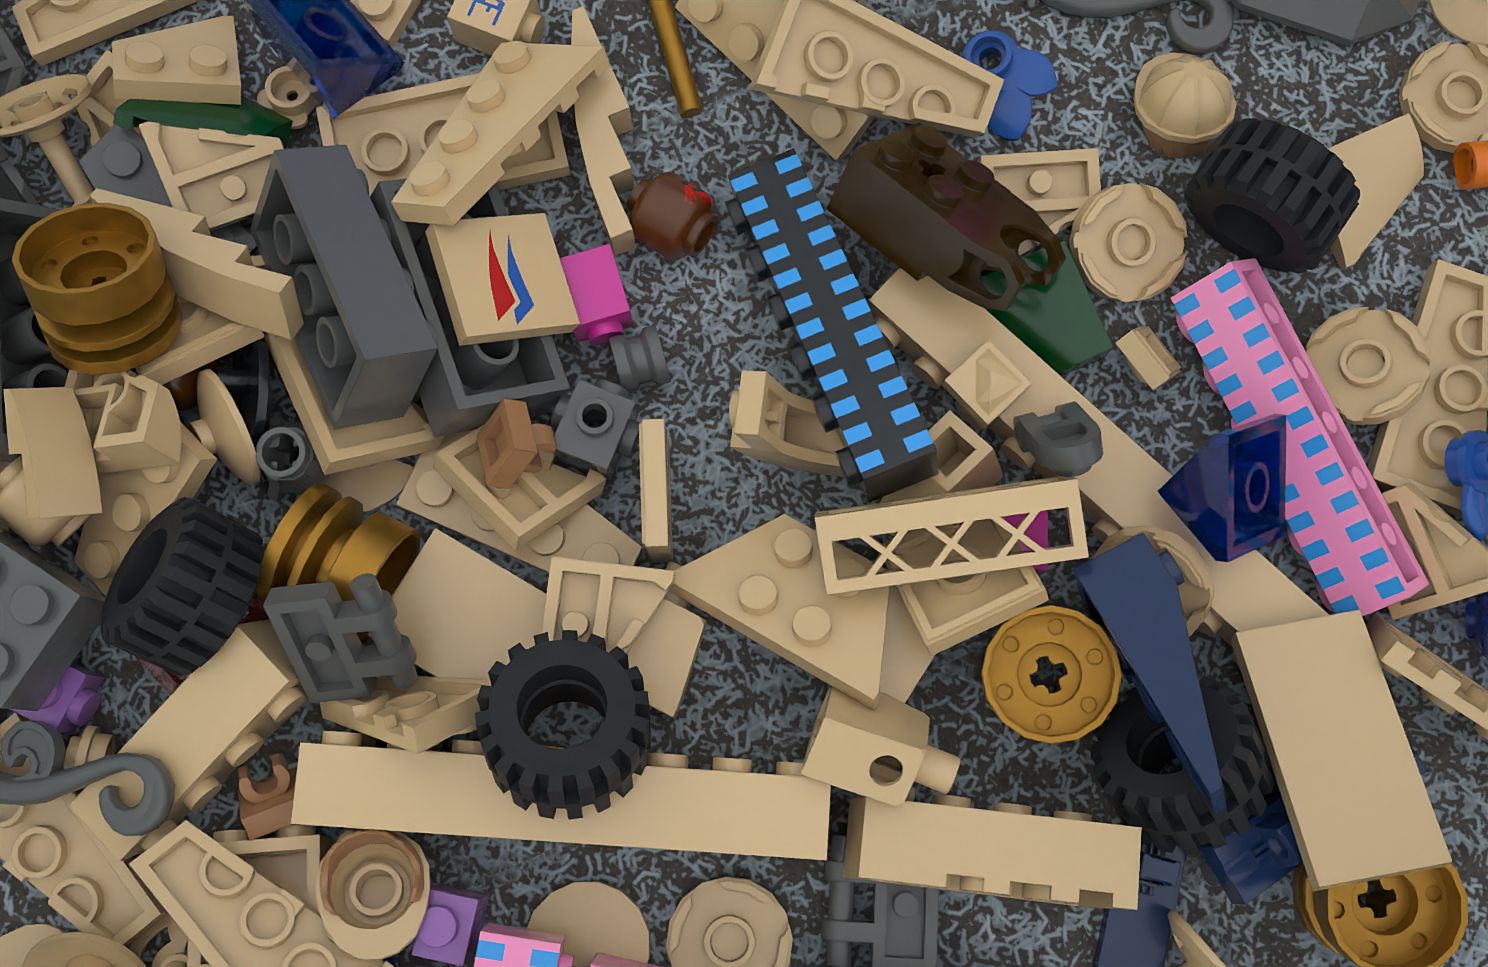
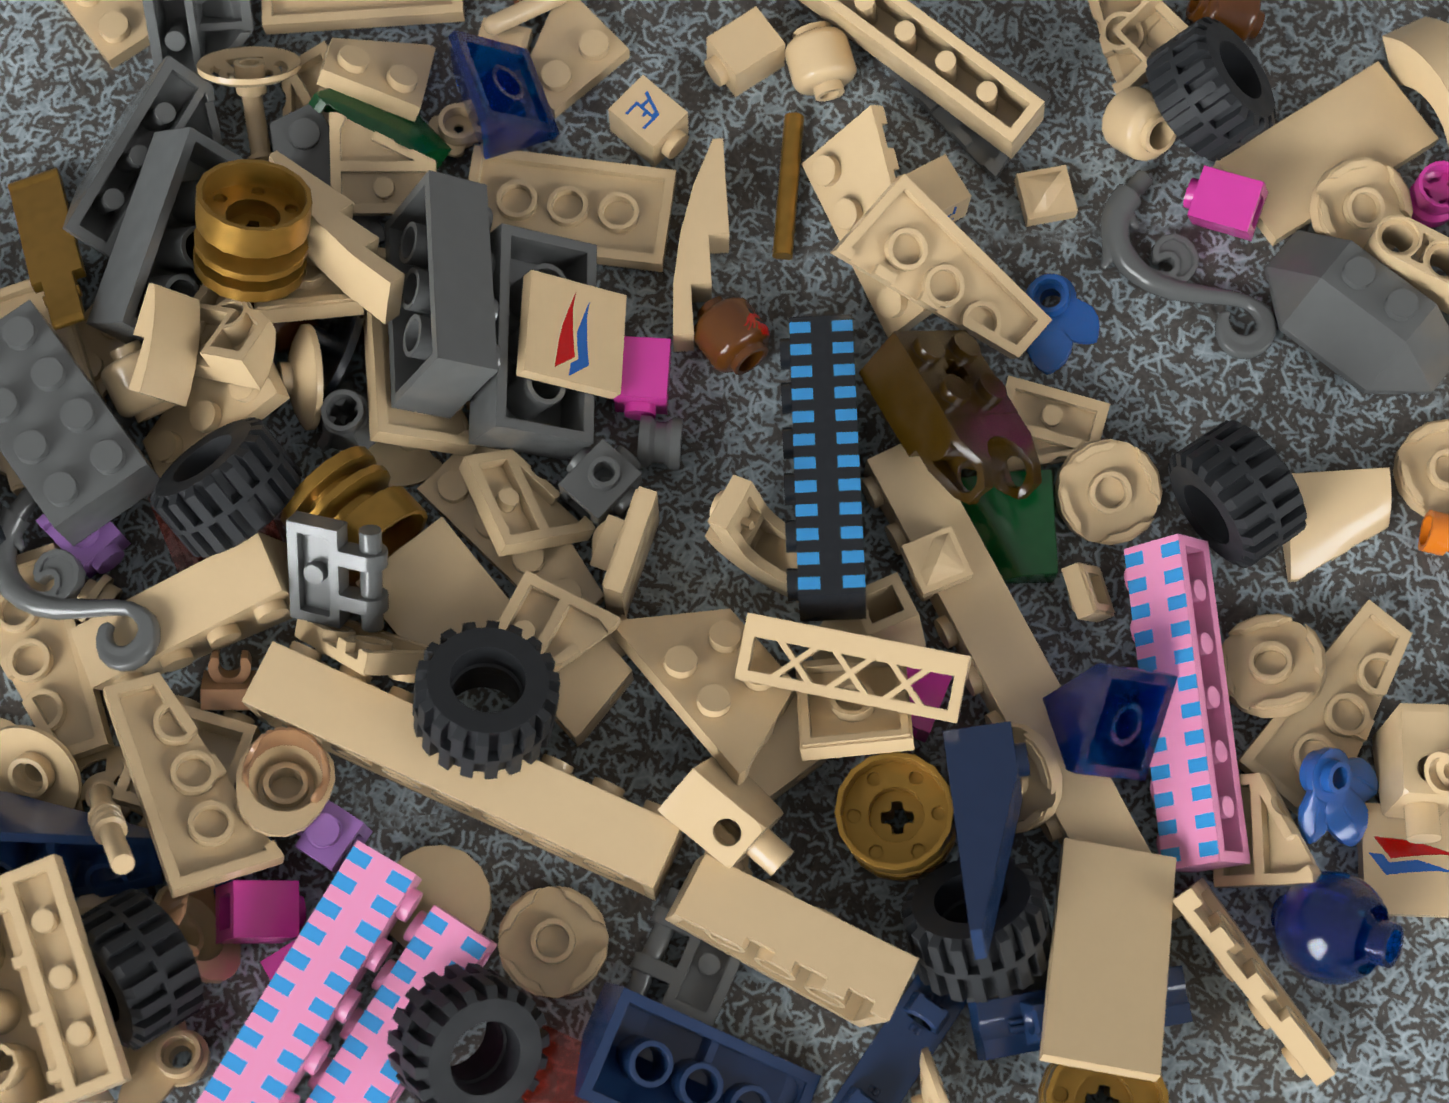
camera: 20 degrees right, 5 degrees down
tan wing [391,41,611,226] -> none
medium nougat tile [477,398,557,489] -> none
dark grey plate [1013,401,1104,477] -> none
tan piece [1133,53,1236,159] -> none
none -> tan tile [589,514,624,571]

